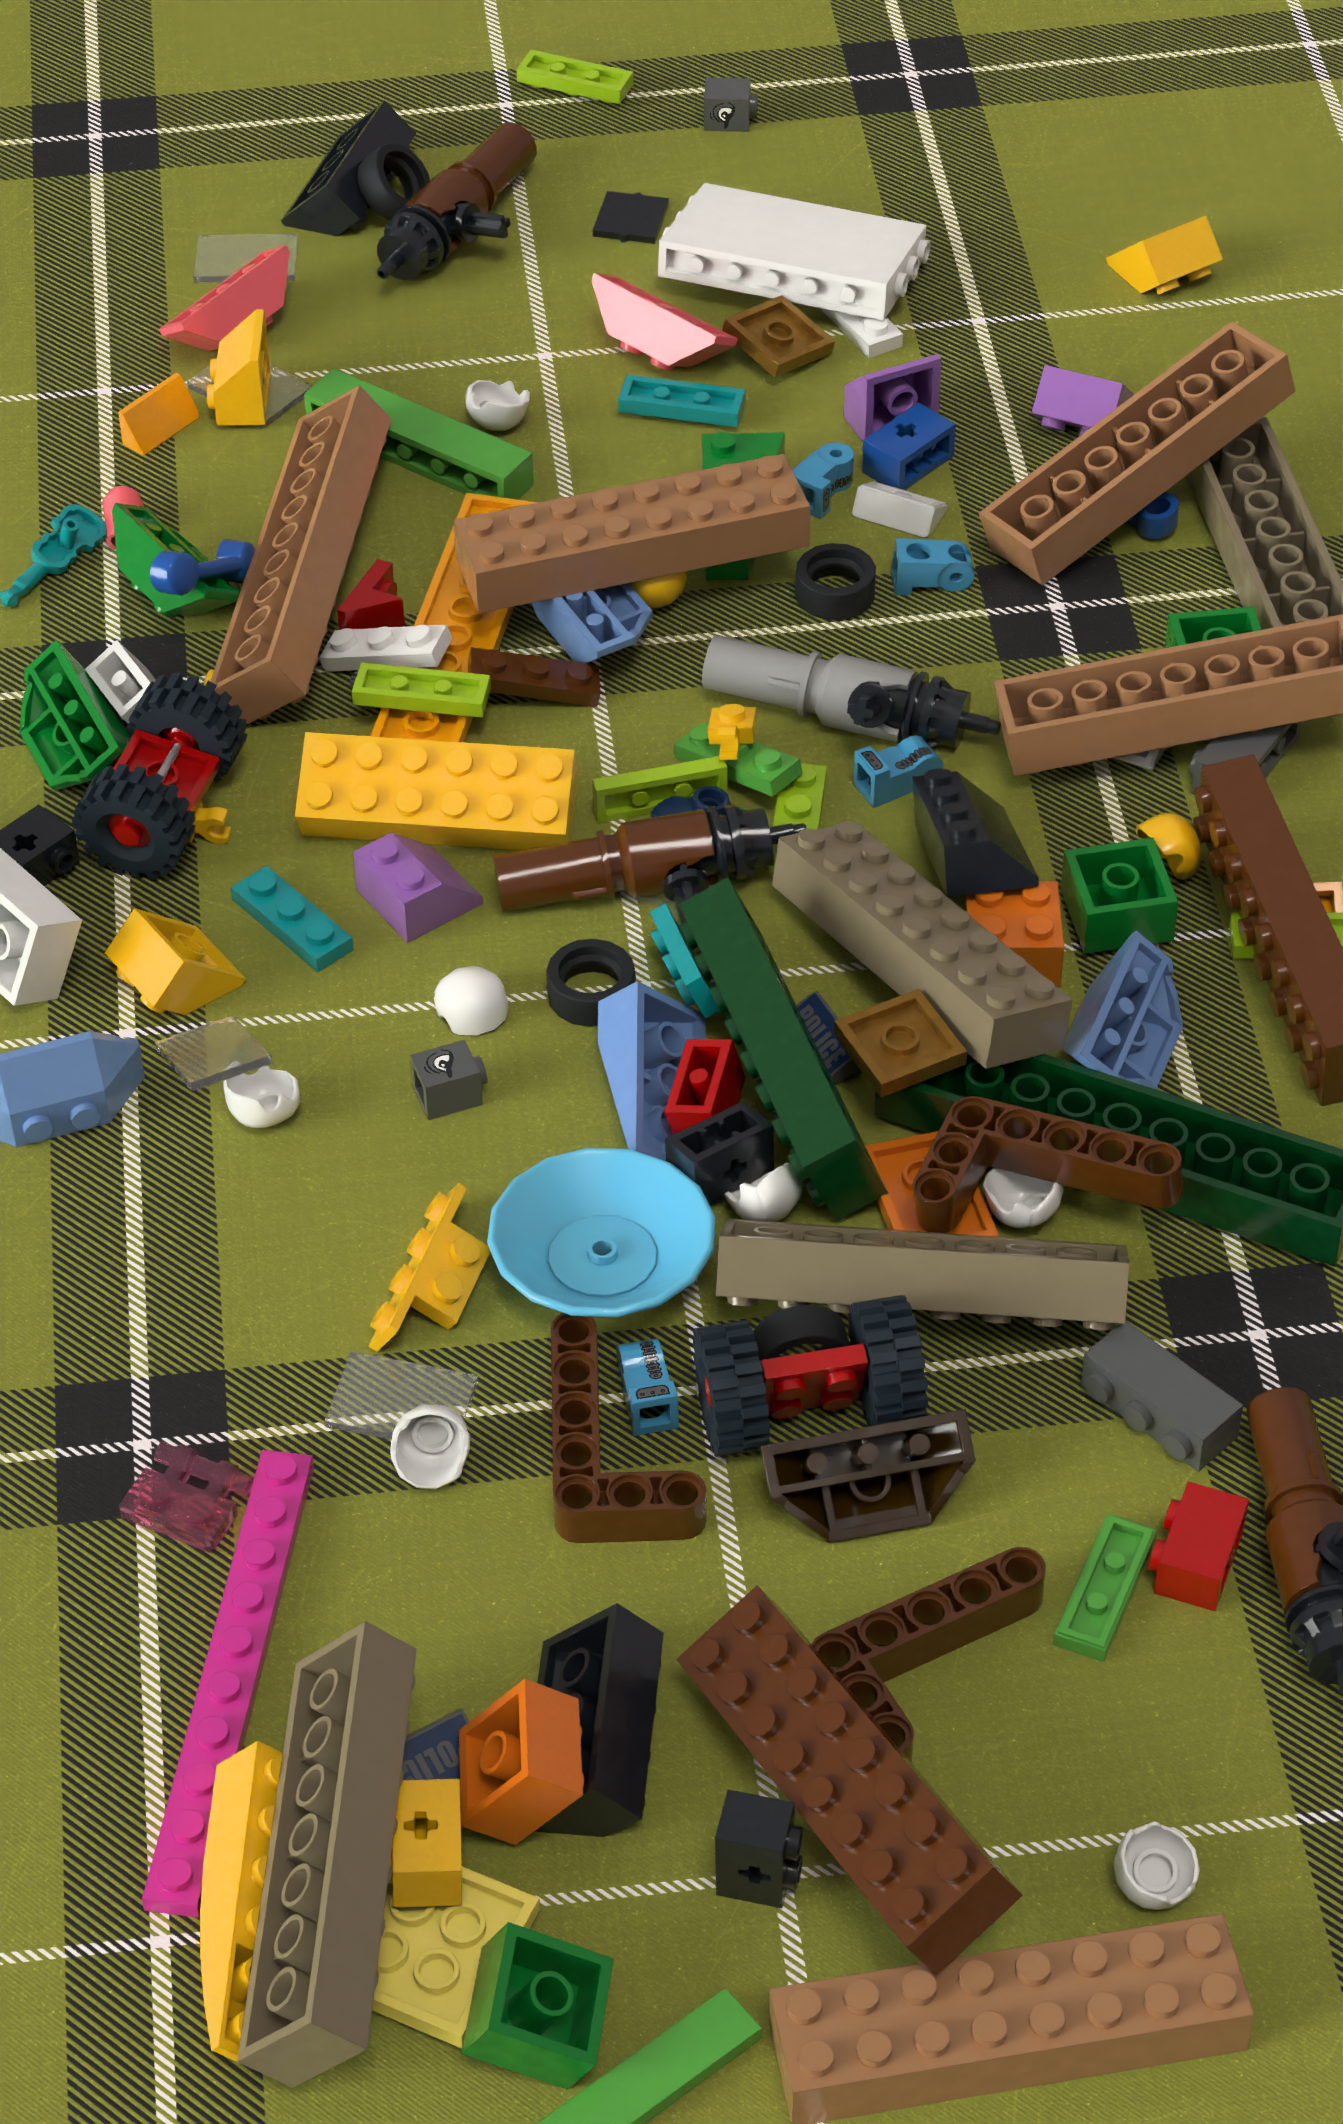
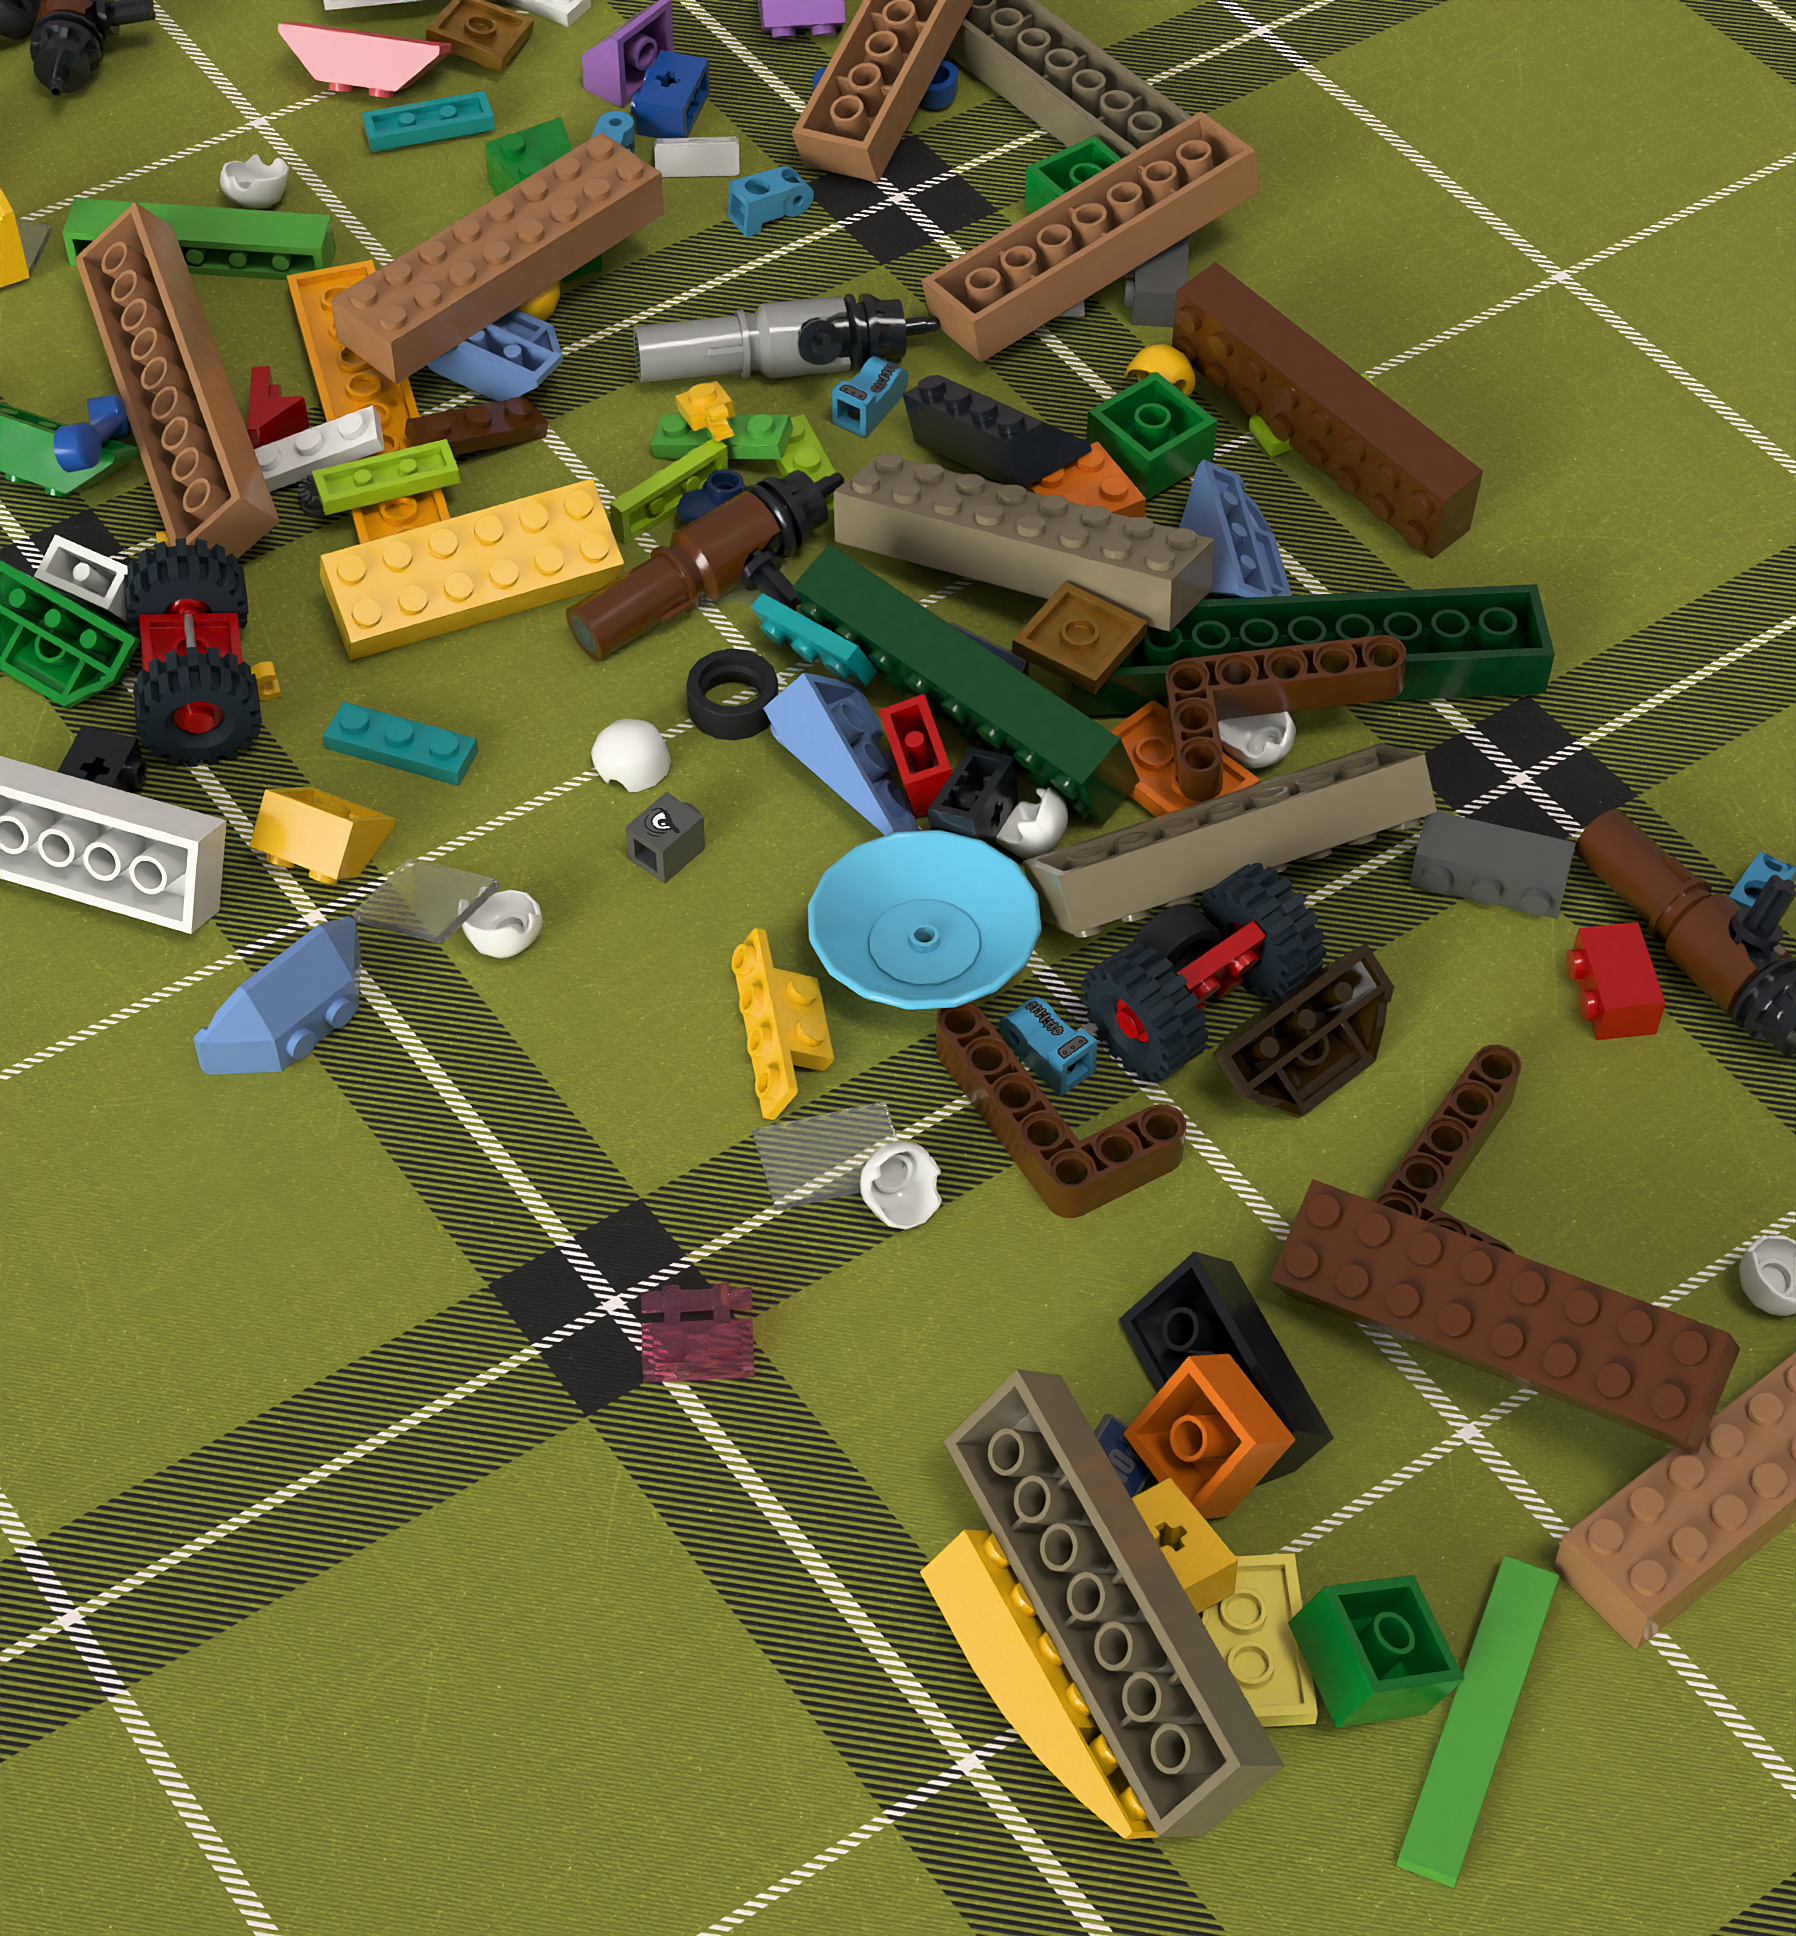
camera: 30 degrees left, 5 degrees up
dark pink plate [142,1450,314,1918] -> none
medium lavender slope [353,832,483,943] -> none
black brick [715,1789,803,1909] -> none
black tyre [795,543,876,620] -> none
bright green tile [1053,1513,1157,1662] -> none

